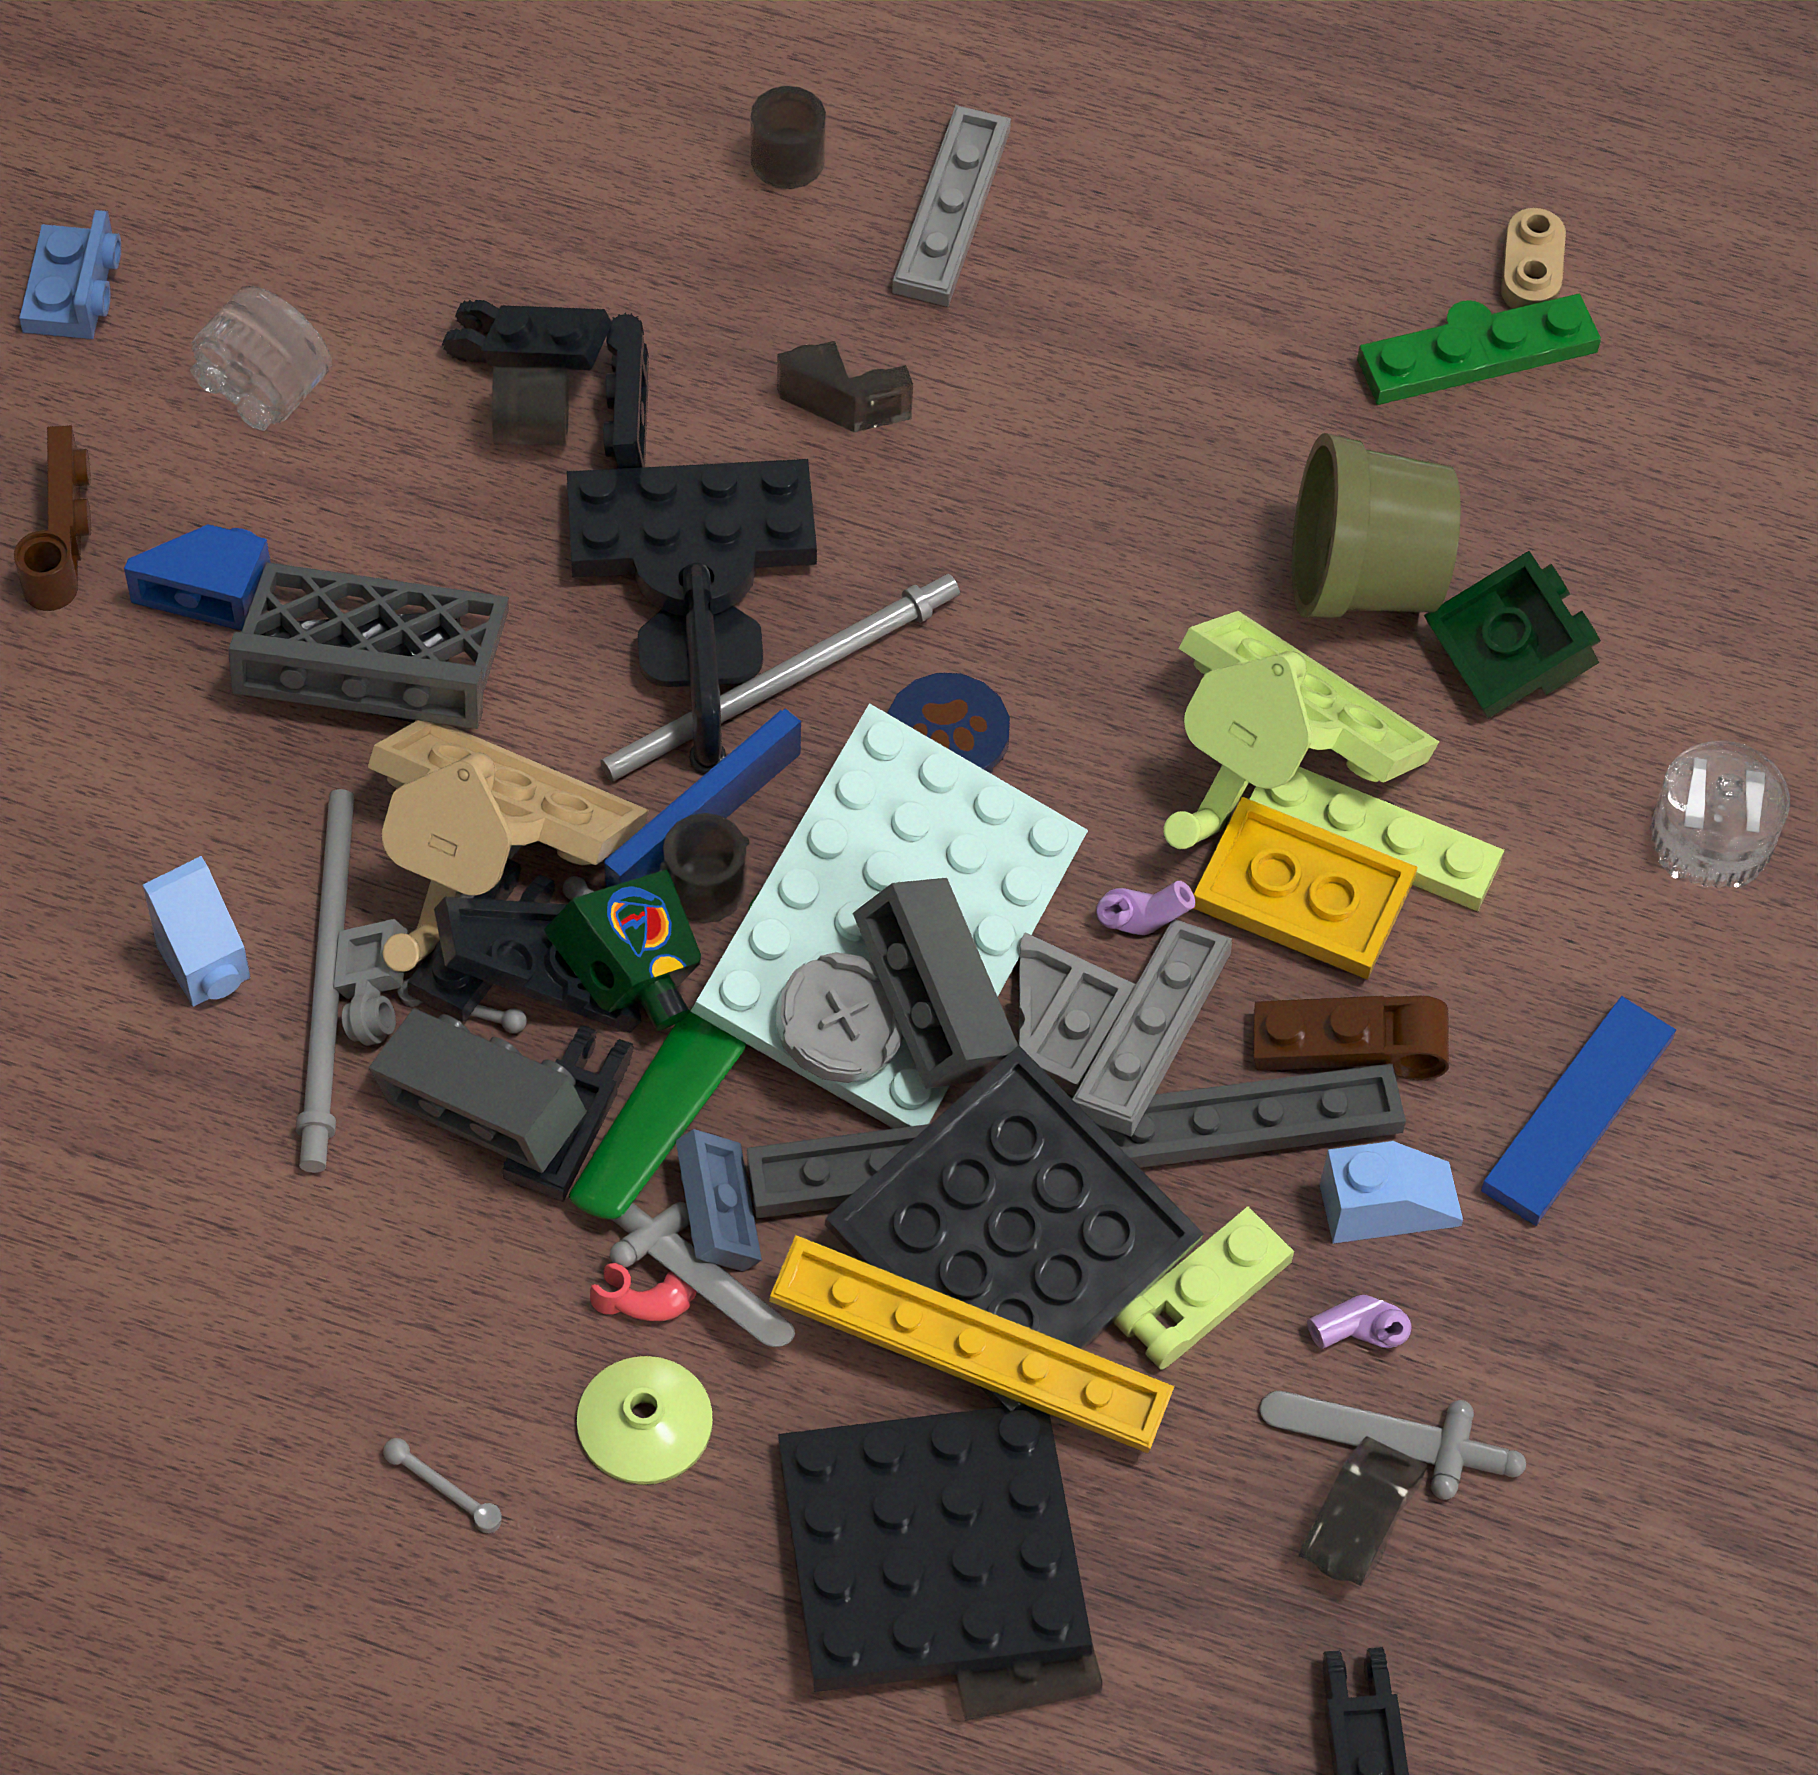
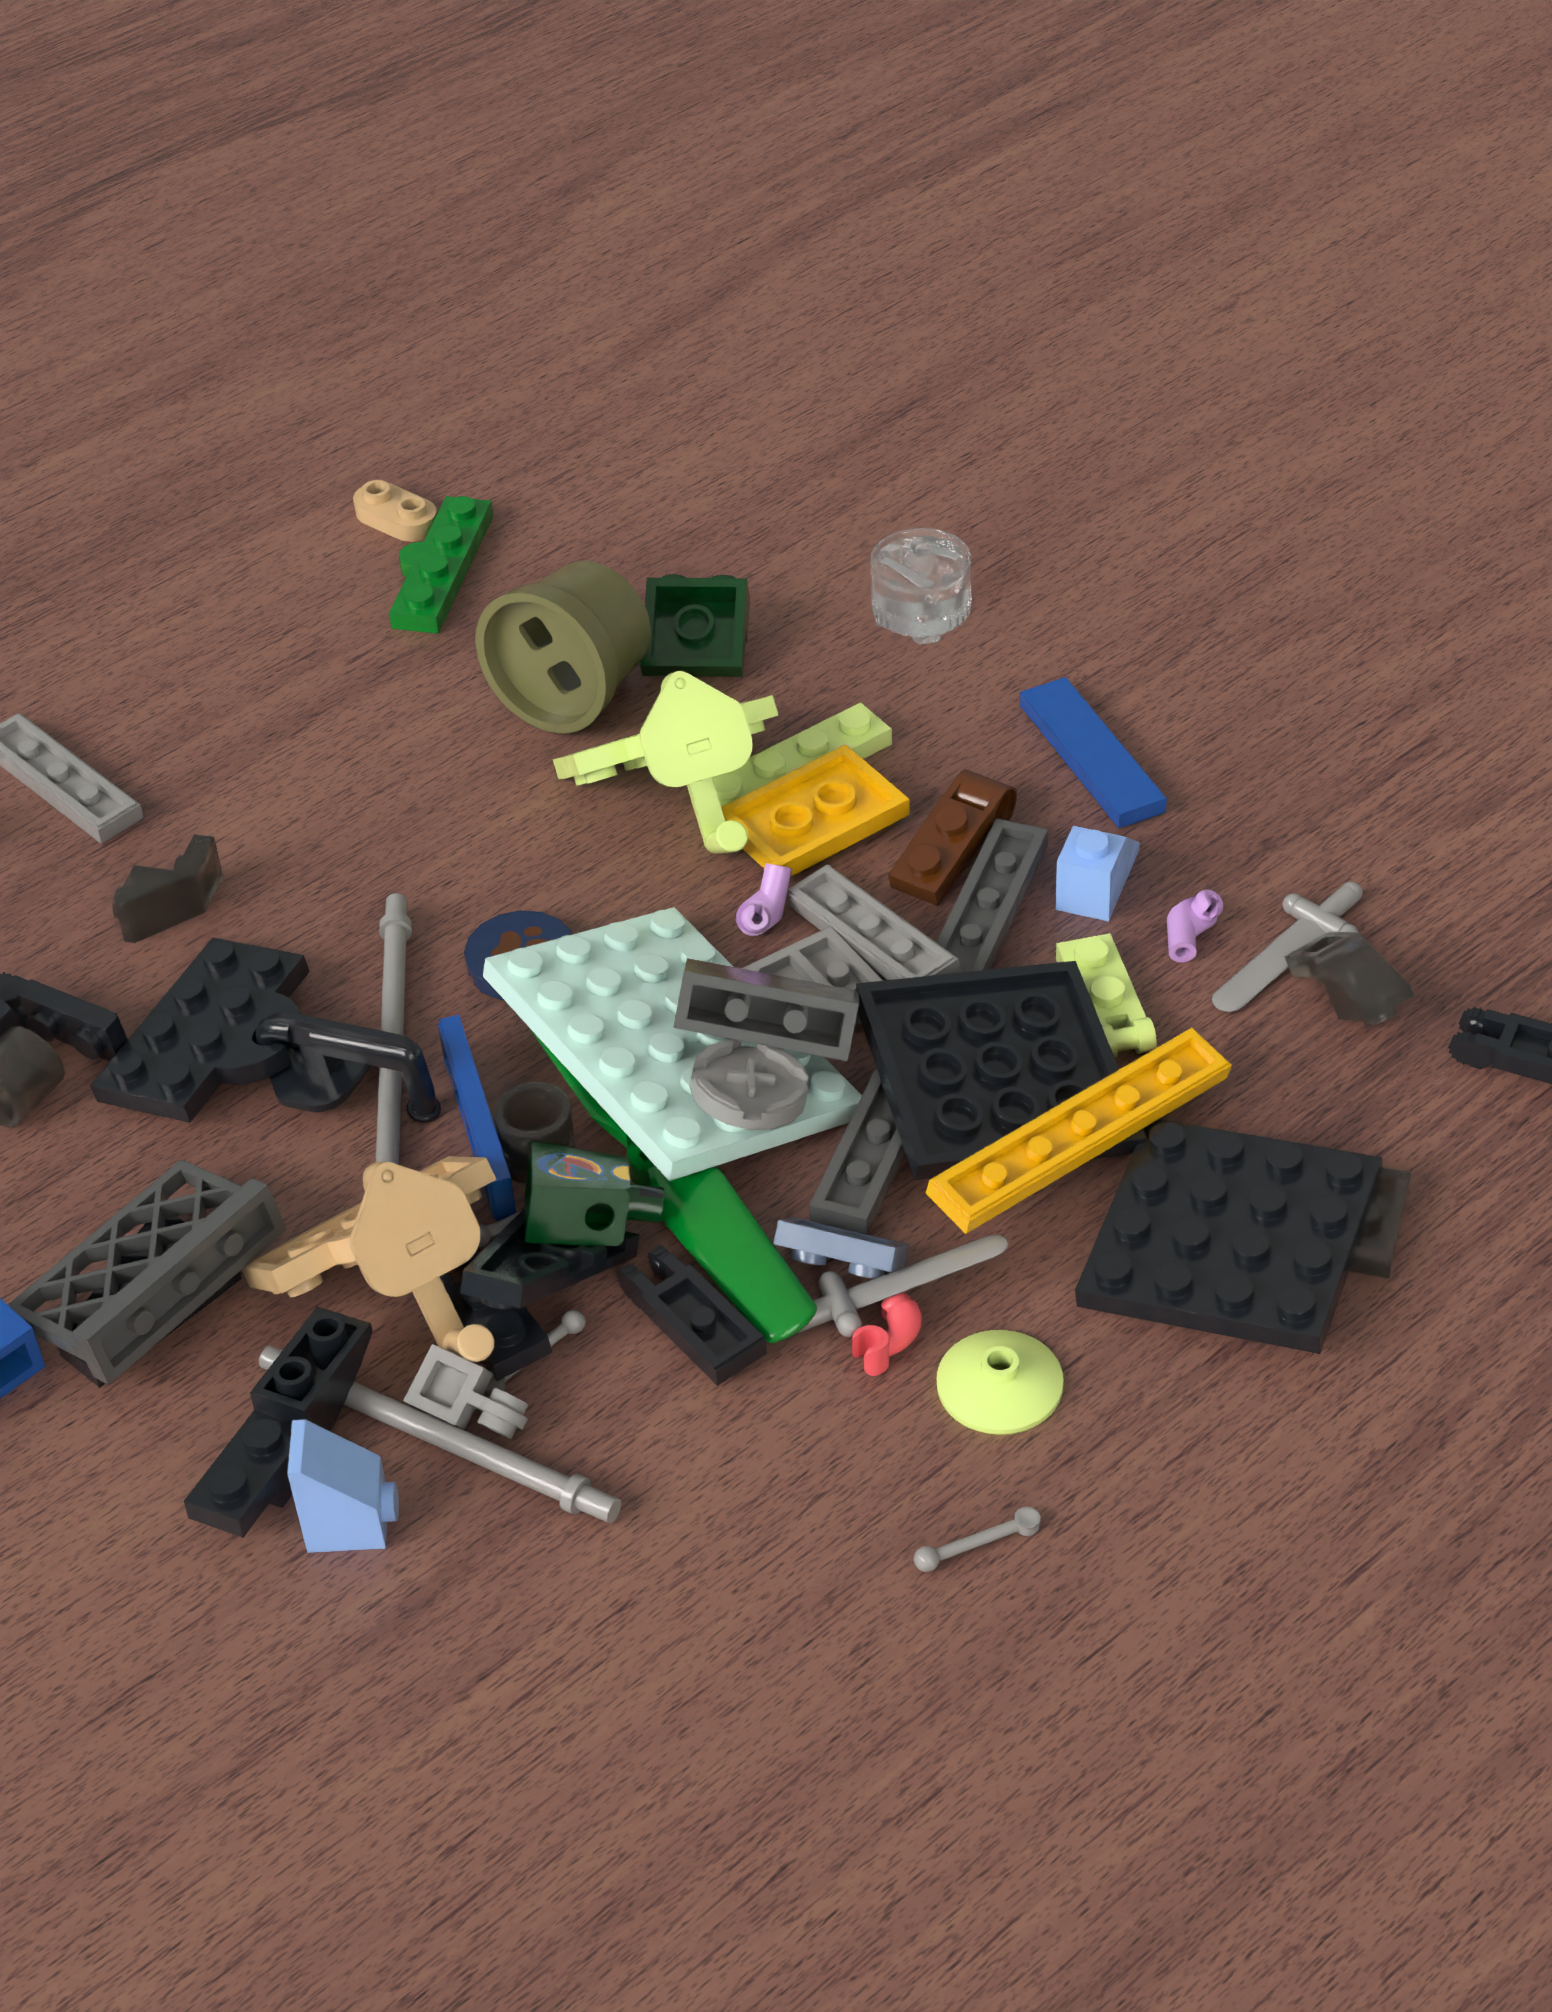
camera: 55 degrees left, 15 degrees down
dark grey brick [369,1008,587,1173] -> none
none -> black slope [184,1306,373,1538]

